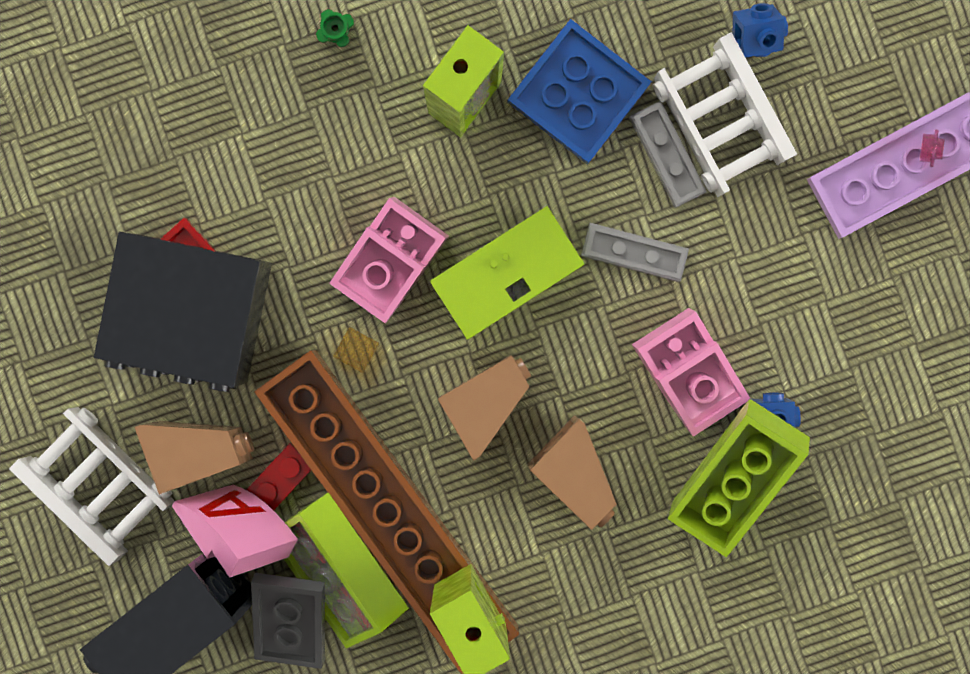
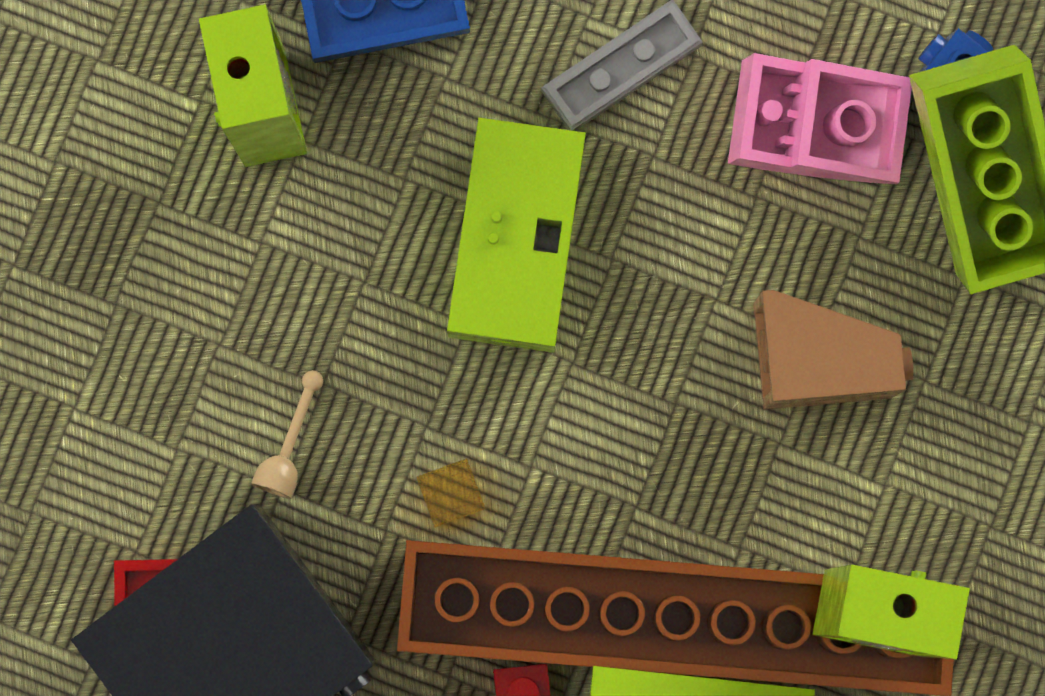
camera: 45 degrees left, 5 degrees down
green plate [316,9,354,48] -> none
bright pink slope [329,197,449,323] -> none
medium nougat slope [438,355,531,461] -> none
none -> tan hinge [251,370,323,499]

